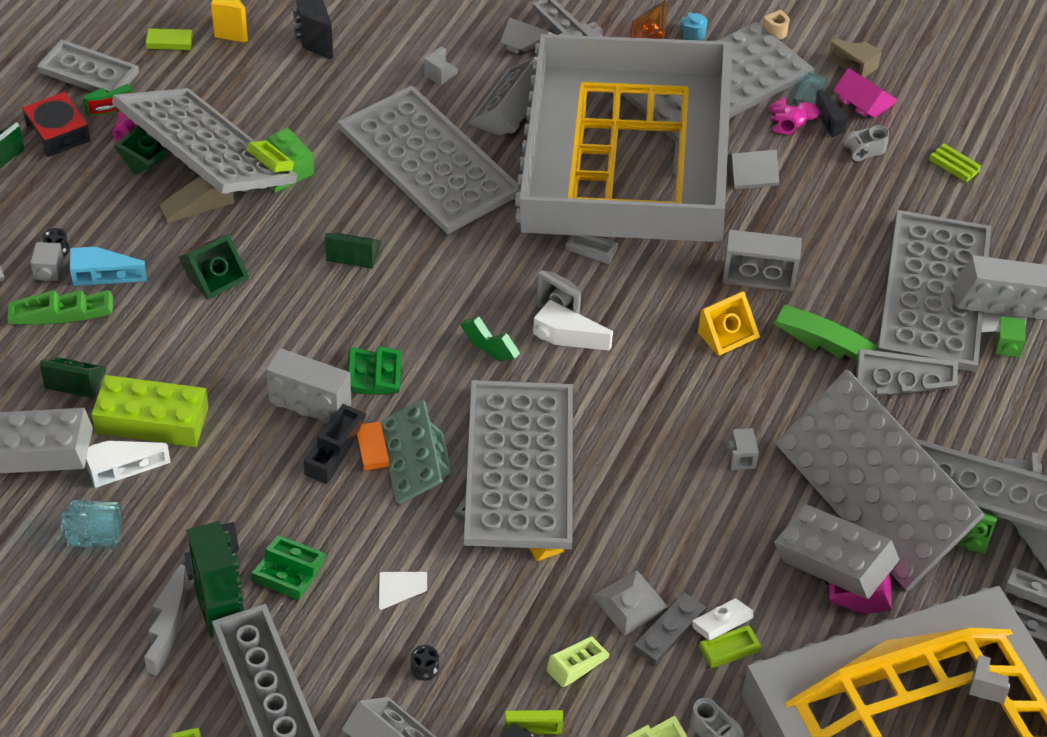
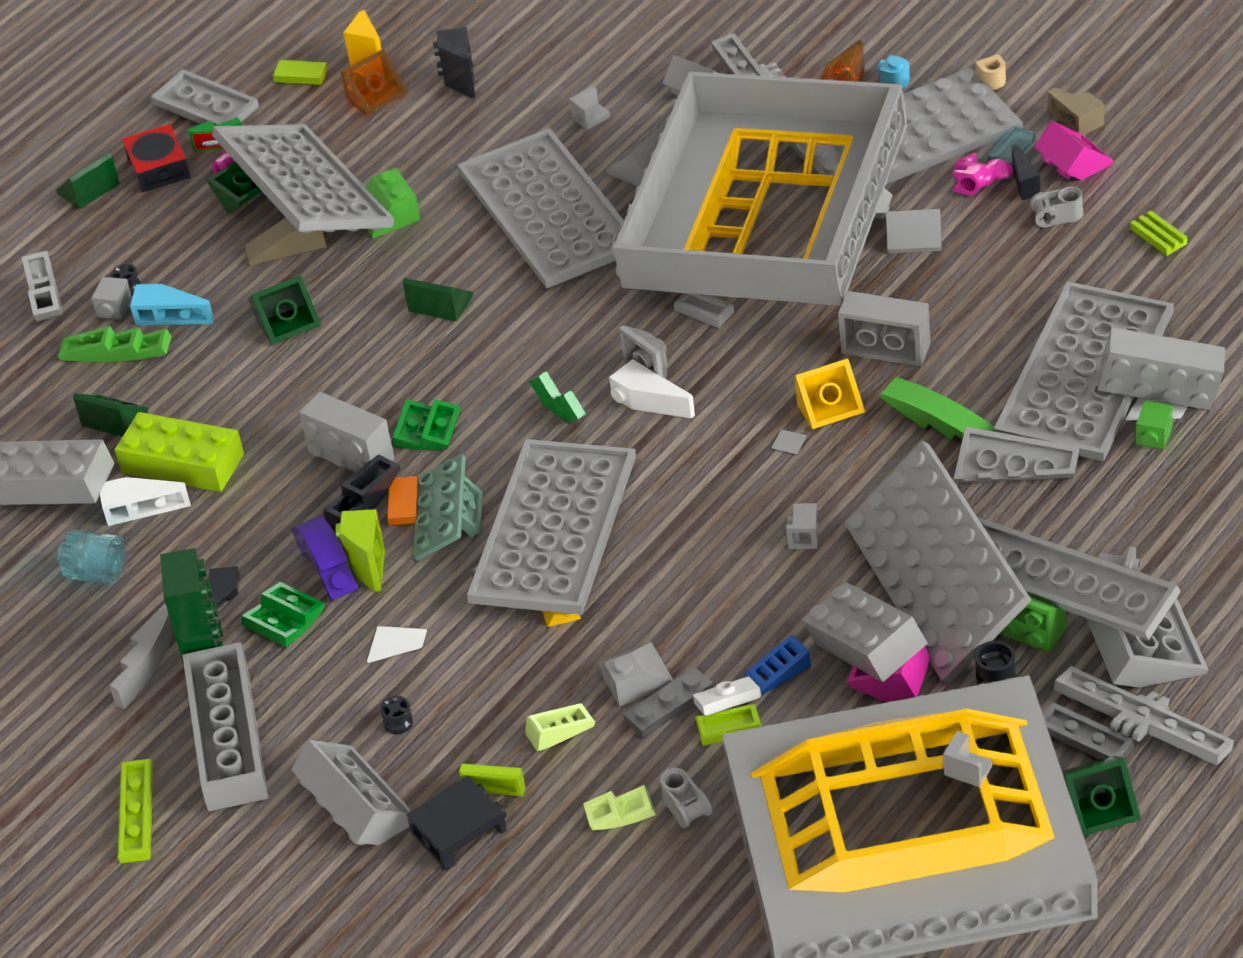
camera: 20 degrees right, 5 degrees down
lime tile [246,140,294,173] -> none
none -> dark purple arch [291,516,359,601]
none -> lime slope [336,509,385,592]
none -> clear orange slope [341,49,408,116]
none -> blue slope [744,635,811,695]
none -> light grey sticker [771,429,808,455]
none -> black wheel [975,641,1016,685]

